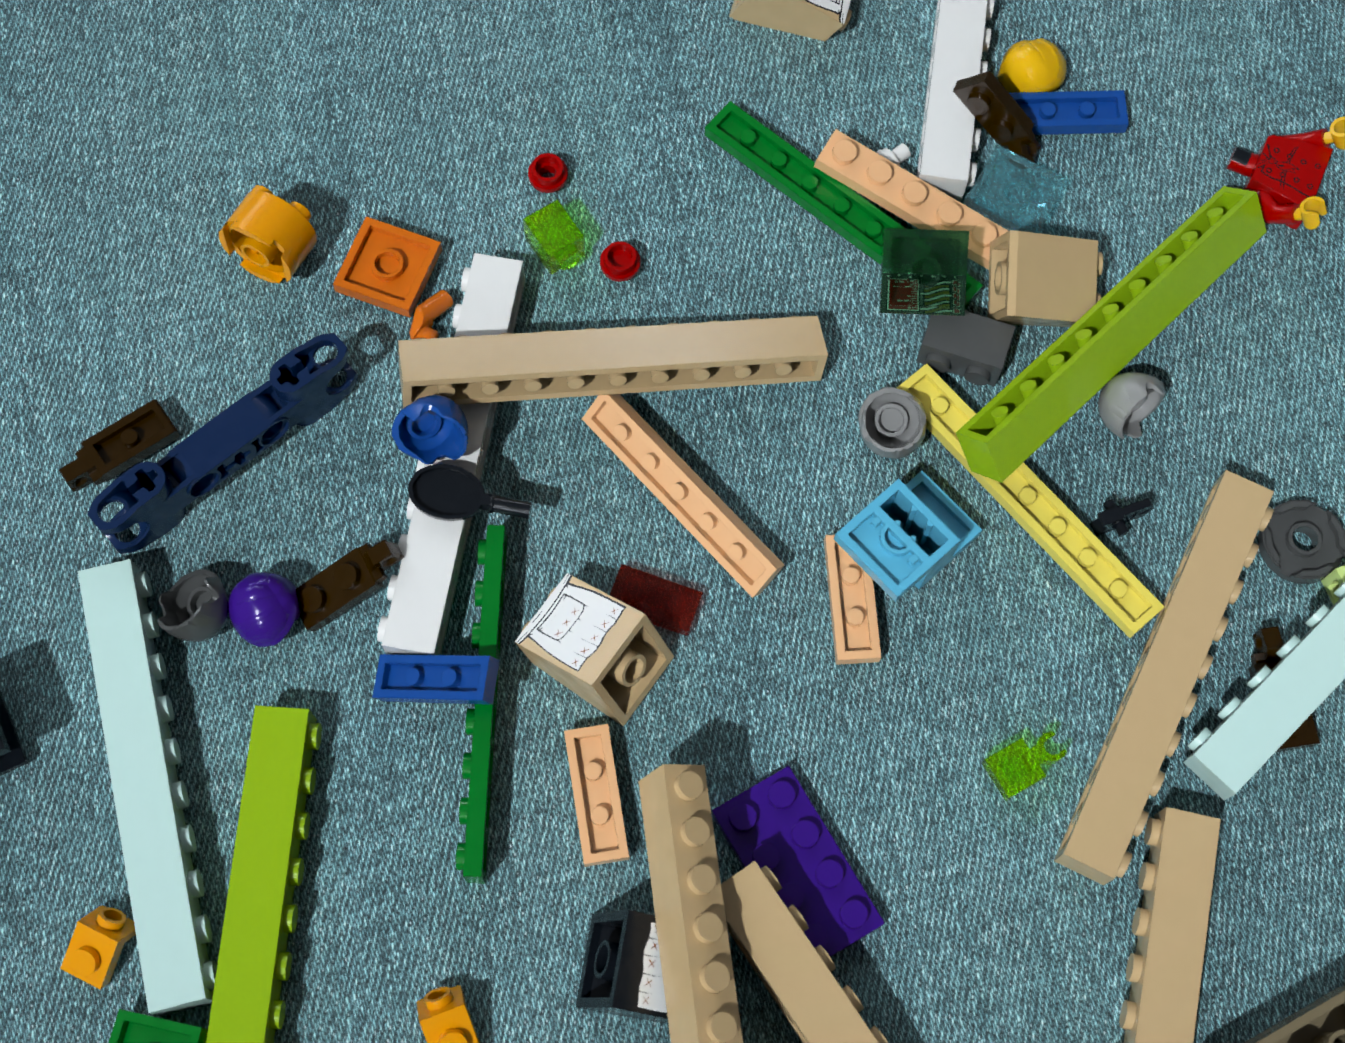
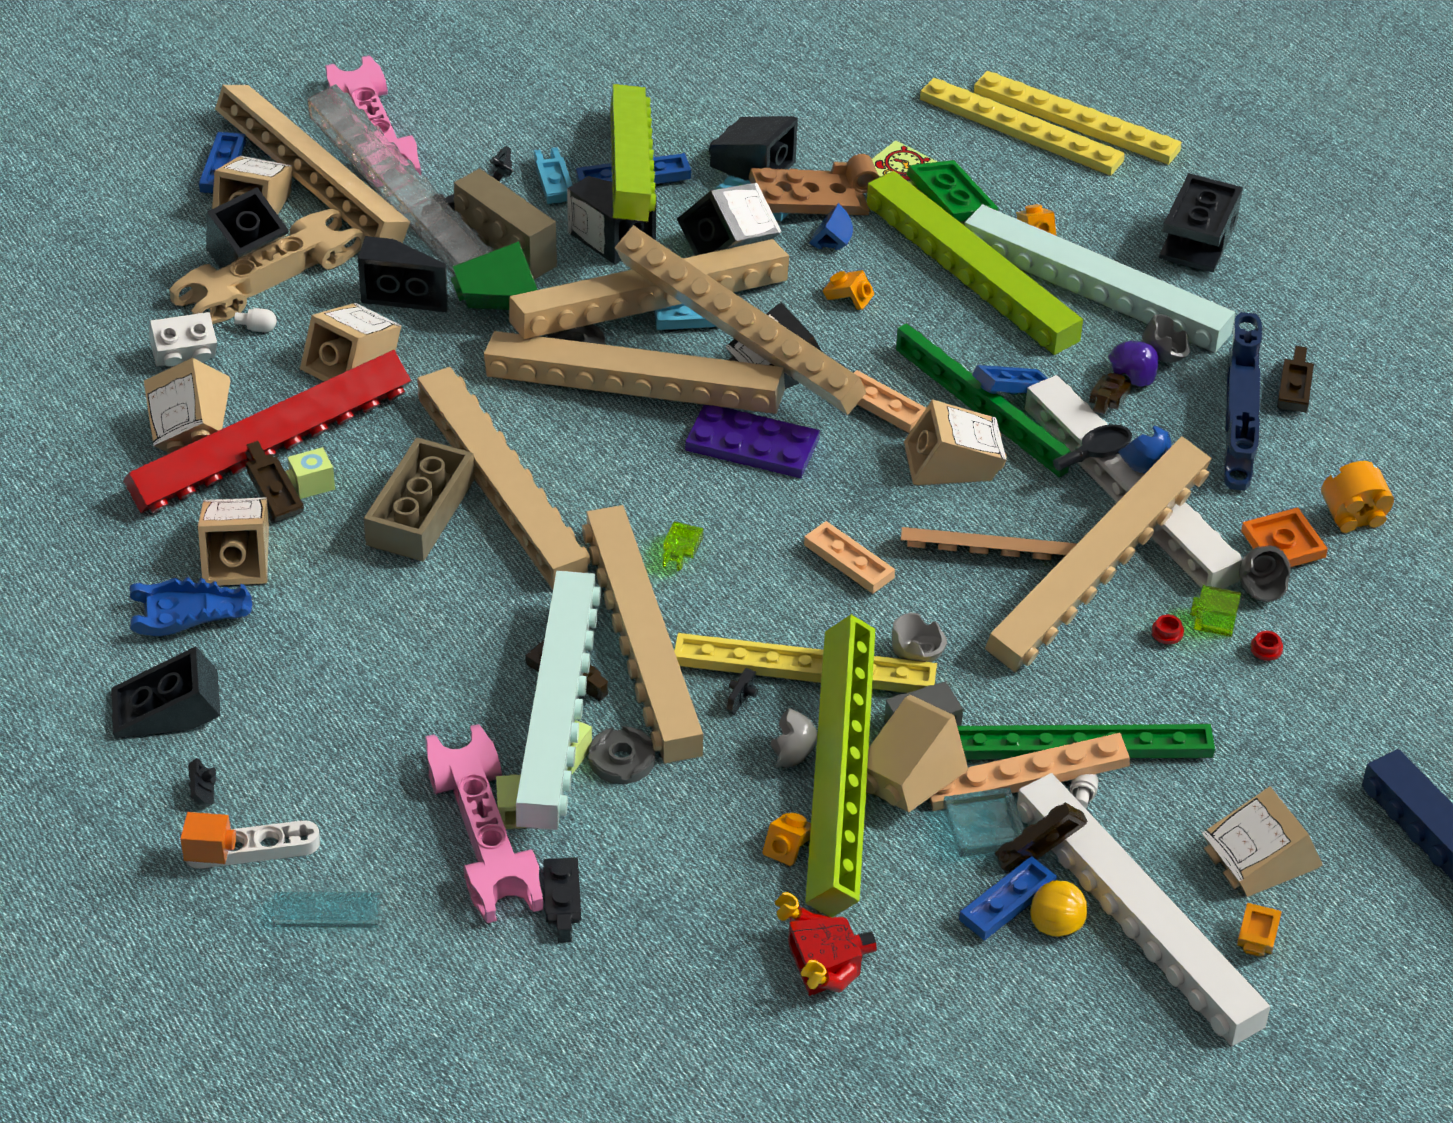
camera: 140 degrees right, 25 degrees down
orange arm [409,290,453,340] -> none
clear red plate [610,564,703,636] -> none
medium azure bracket [834,471,982,602] -> none
clear green slope [880,228,969,316] -> none
none -> light orange bracket [762,813,811,866]
none -> dark grey hair [1239,545,1291,602]

